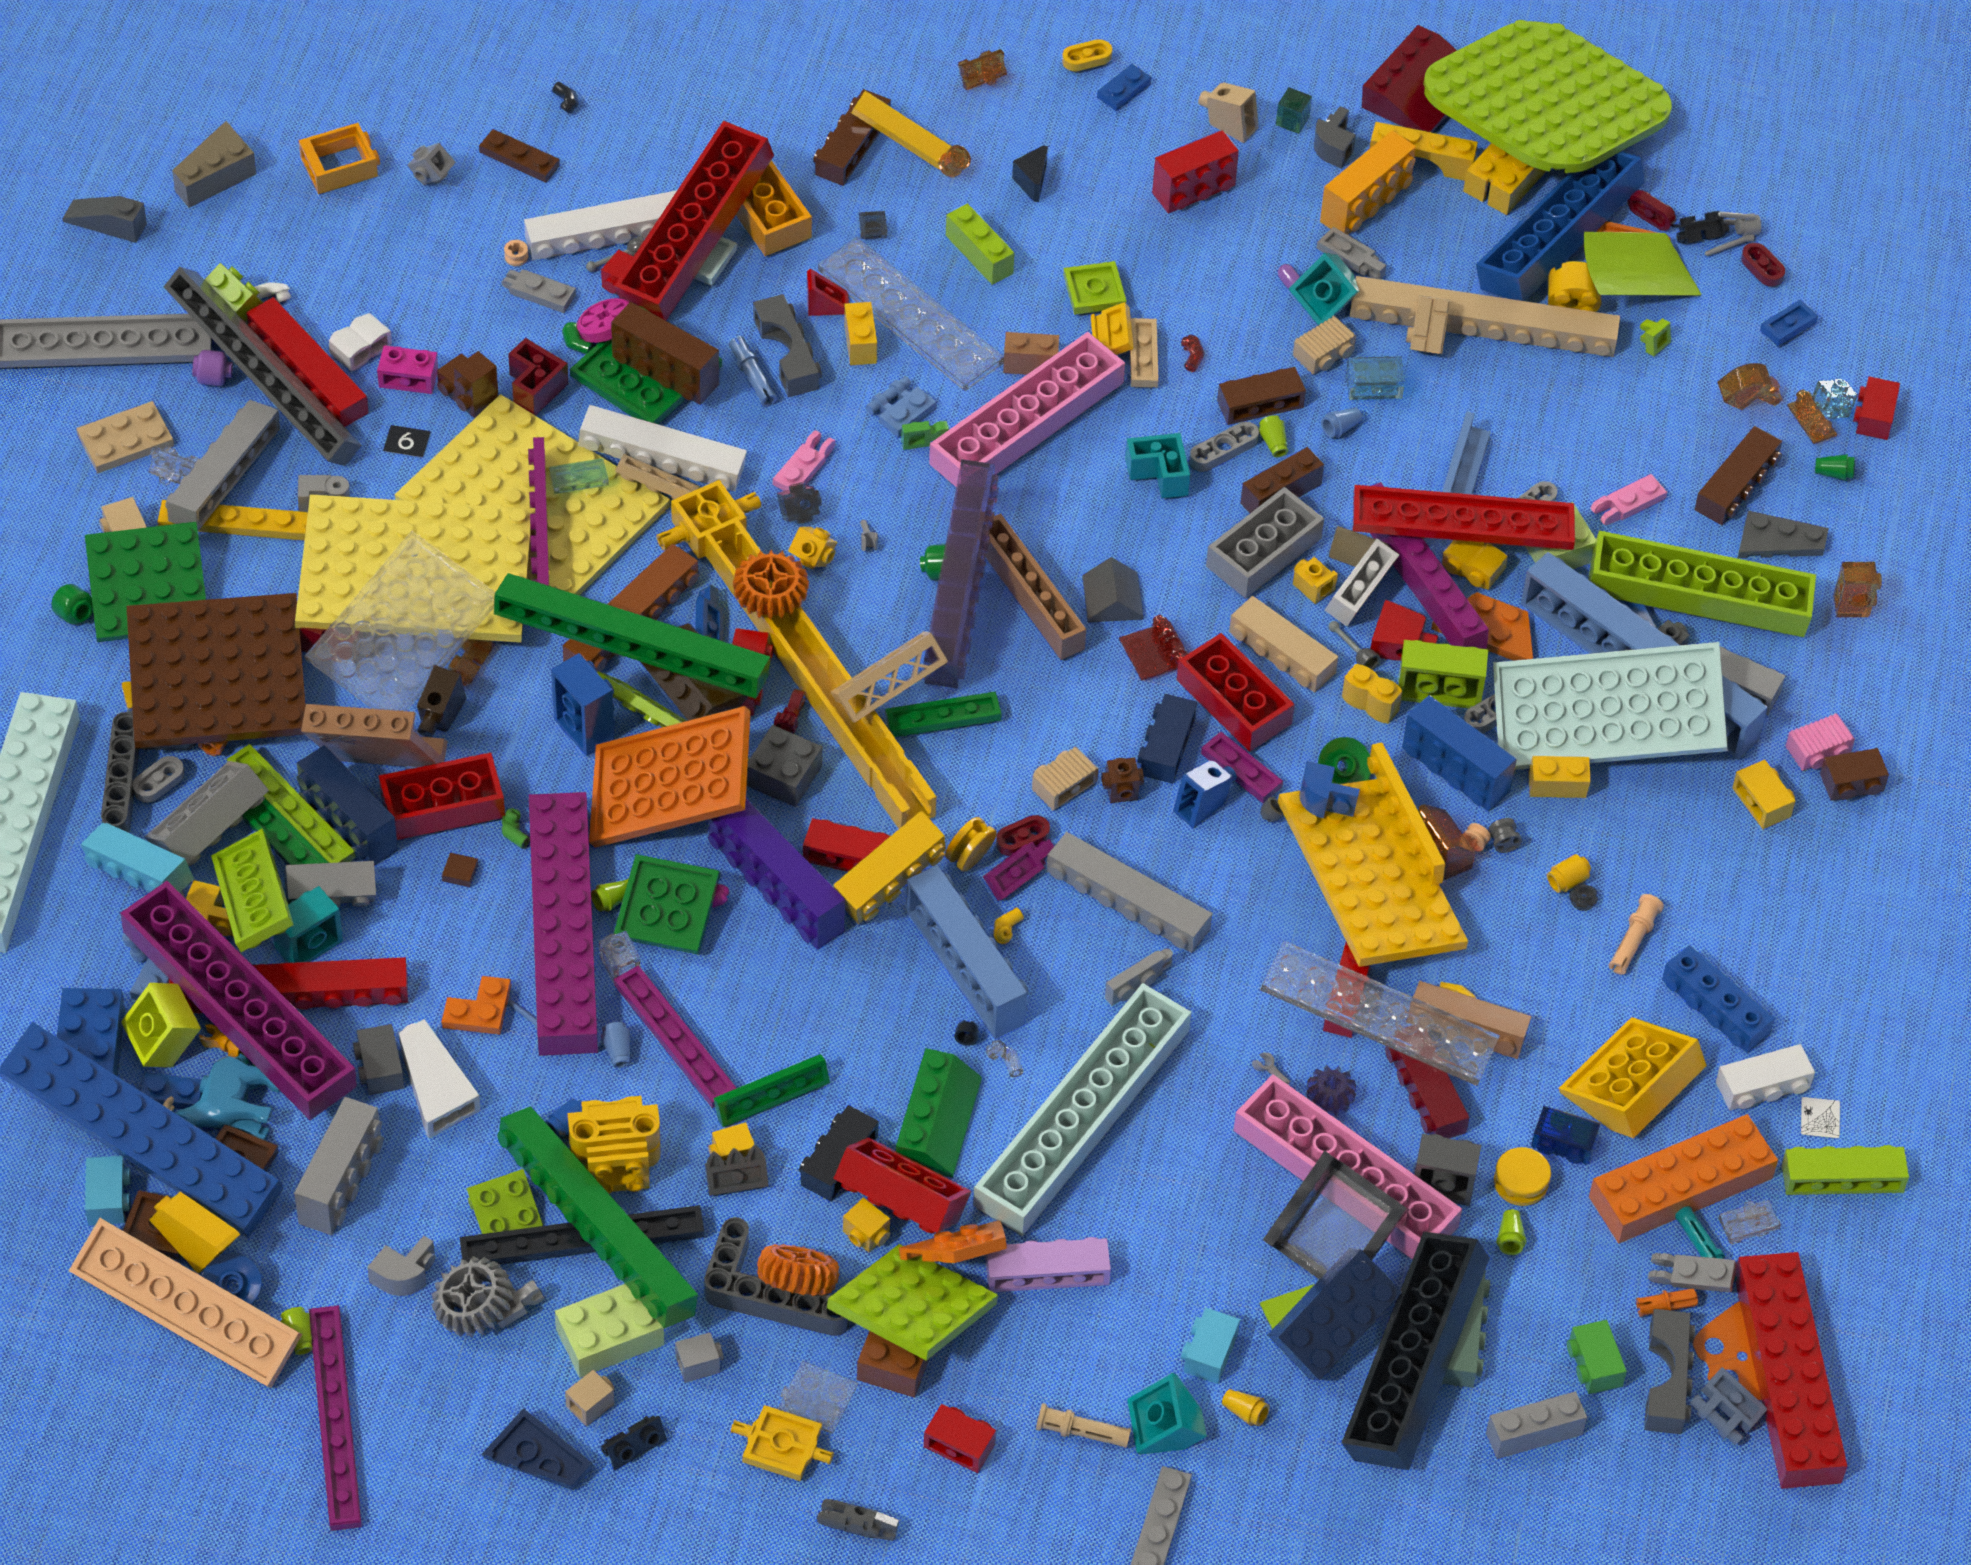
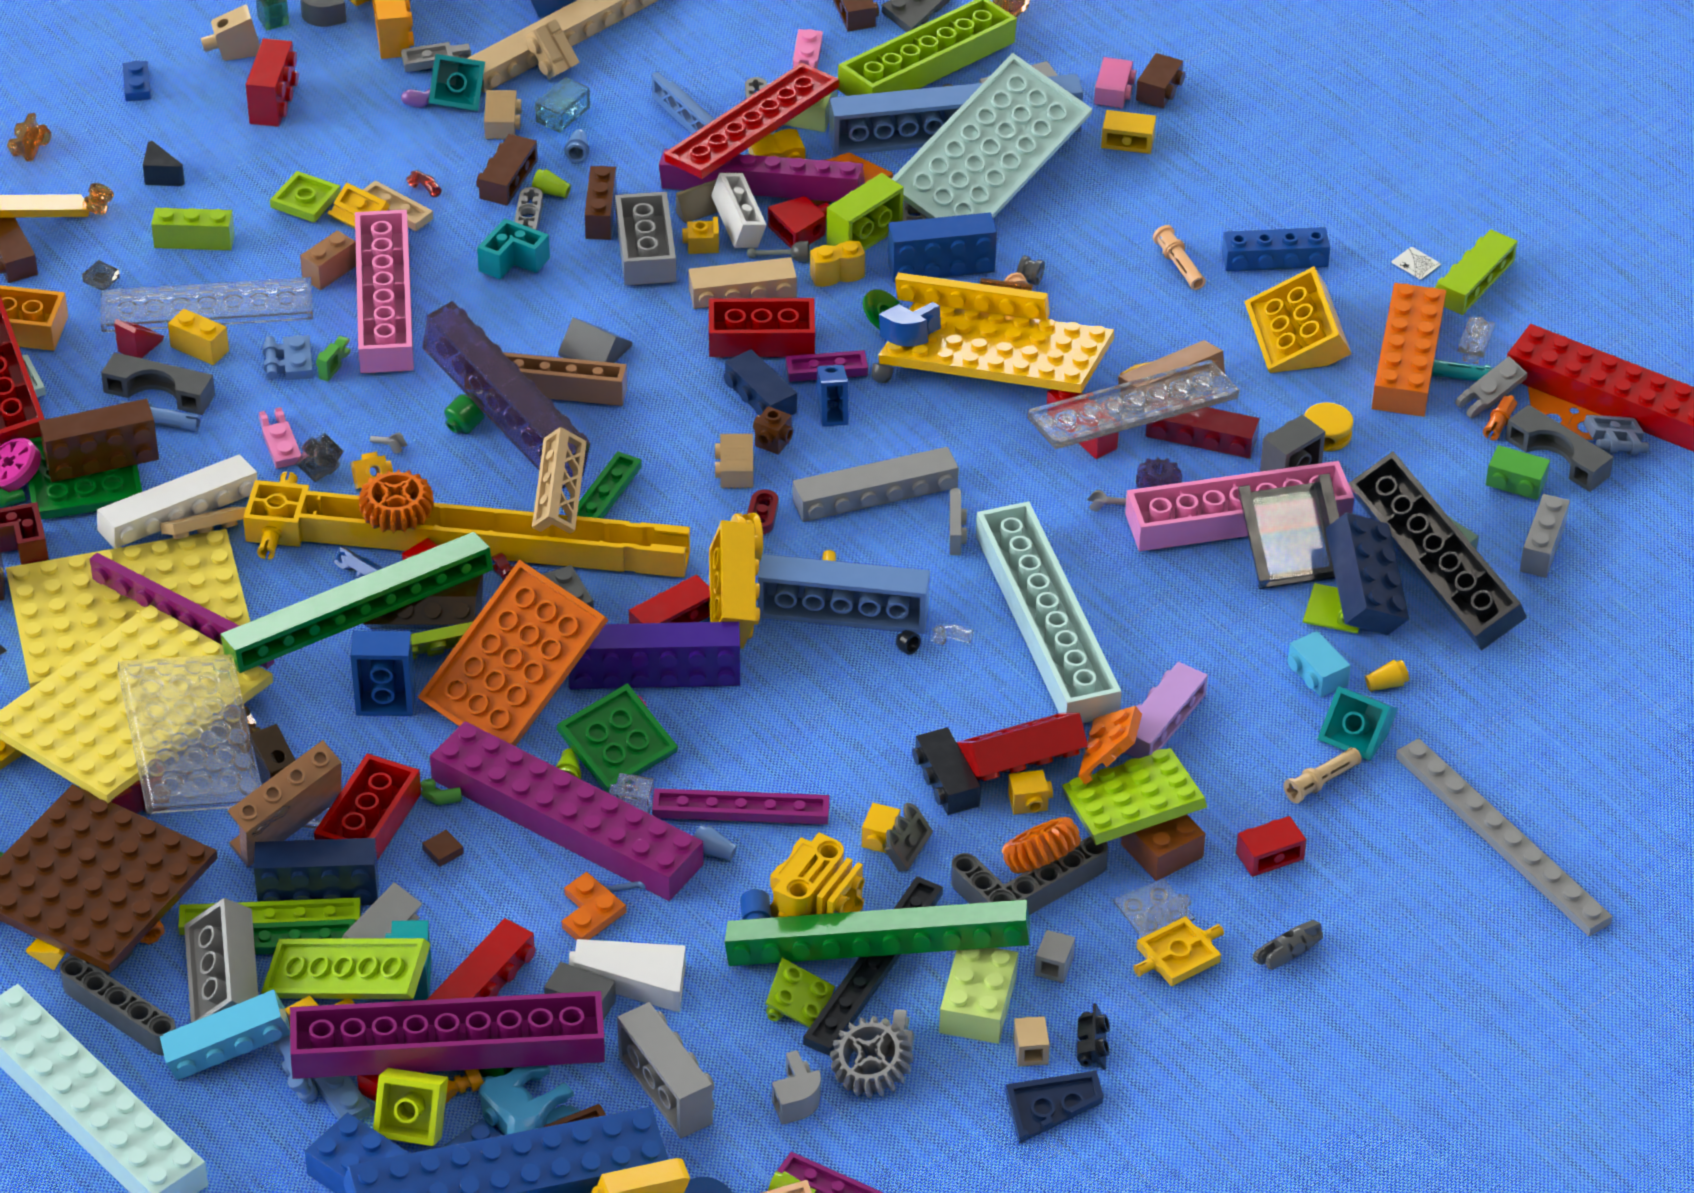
camera: 50 degrees left, 10 degrees down
light grey plate [133,756,184,803] -> none
clear light blue plate [549,458,609,494] -> none
dark orange brick [562,544,699,672] -> none
green plate [713,1054,830,1127] -> none
green slope [896,1048,982,1178] -> none
magenta hinge [982,839,1054,900] -> none
yellow plate [1062,39,1112,71] -> none
clear red hinge [1119,615,1188,681] -> none
lime cone [1496,1209,1526,1255] -> none
yellow brick [1528,756,1591,798] -> none
clear blue brick [1531,1106,1601,1165] -> none
yellow brick [1547,854,1591,893] -> none
clear smoke plate [1569,884,1598,911] -> none
white brick [1716,1044,1815,1111] -> none

